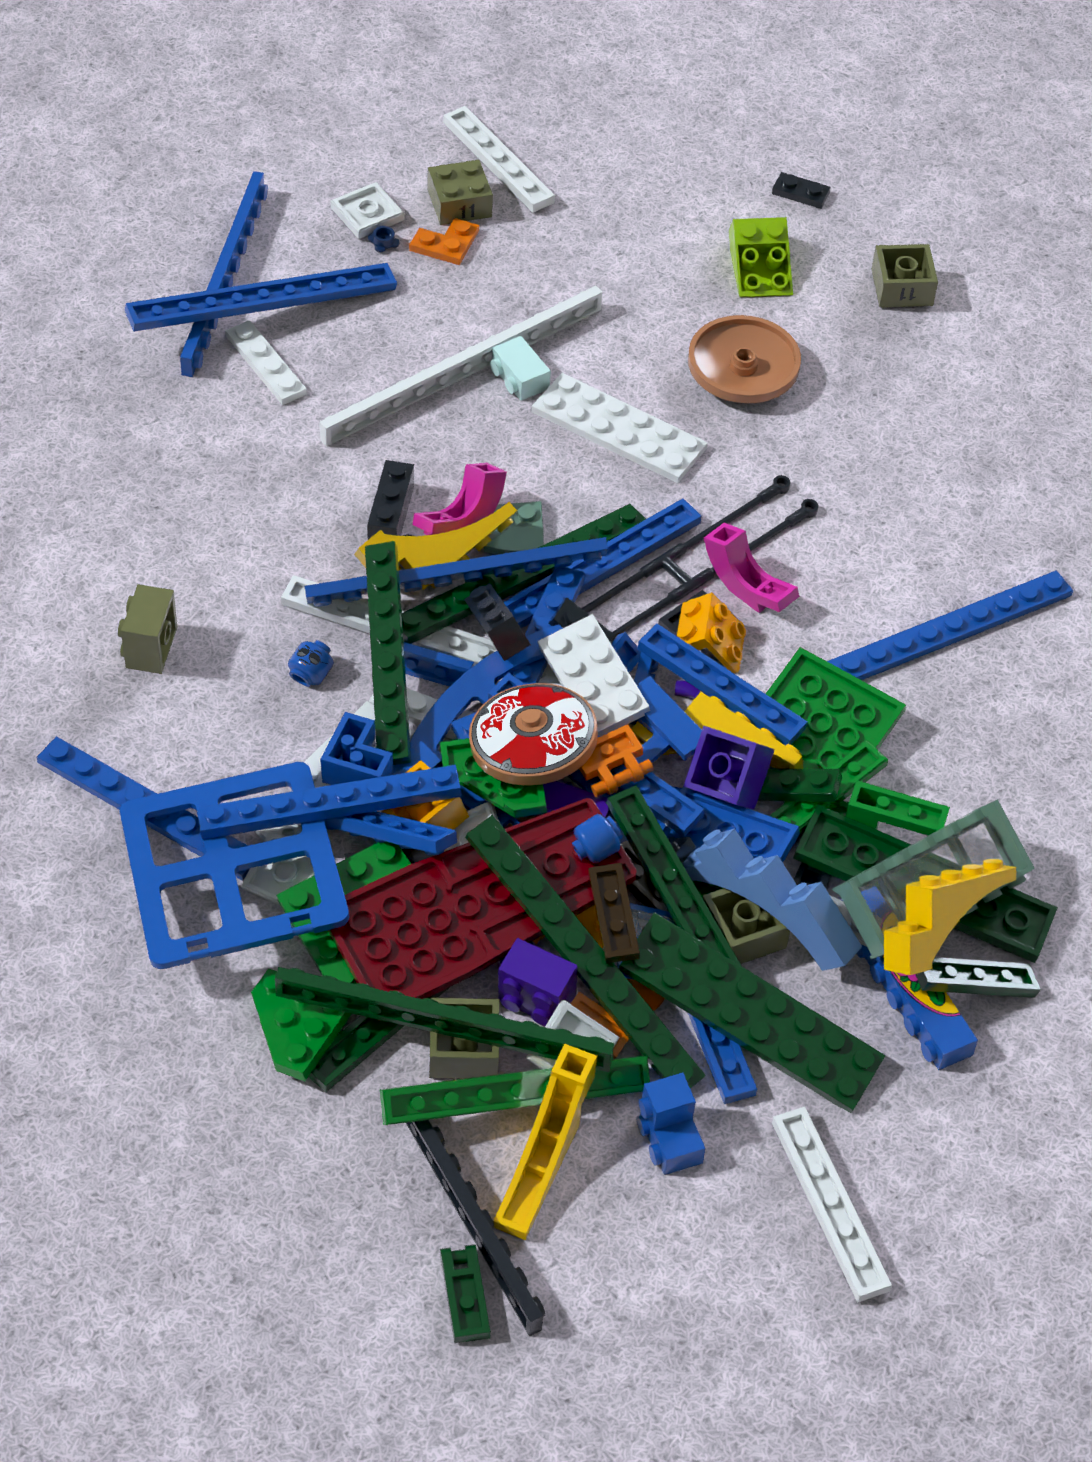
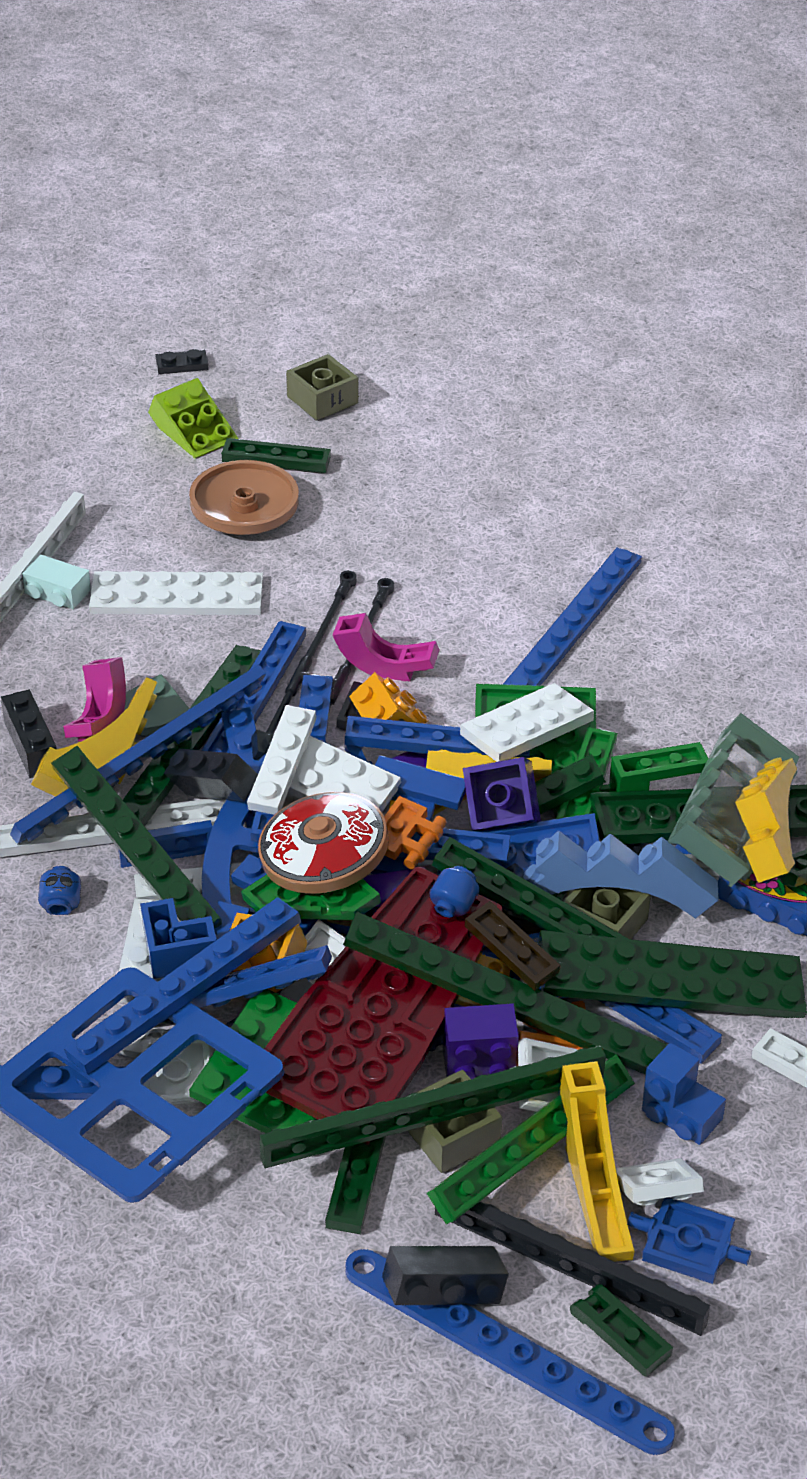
camera: 30 degrees left, 10 degrees down
green plate [251,968,352,1082] -> none
none -> dark green plate [221,438,331,473]
none -> white plate [247,705,317,815]
none -> blue plate [299,675,333,742]
none -> blue plate [345,1249,675,1455]
none -> black brick [382,1246,509,1305]
none -> white plate [460,683,594,762]
none -> white plate [616,1158,704,1206]
none -> blue plate [627,1197,752,1284]

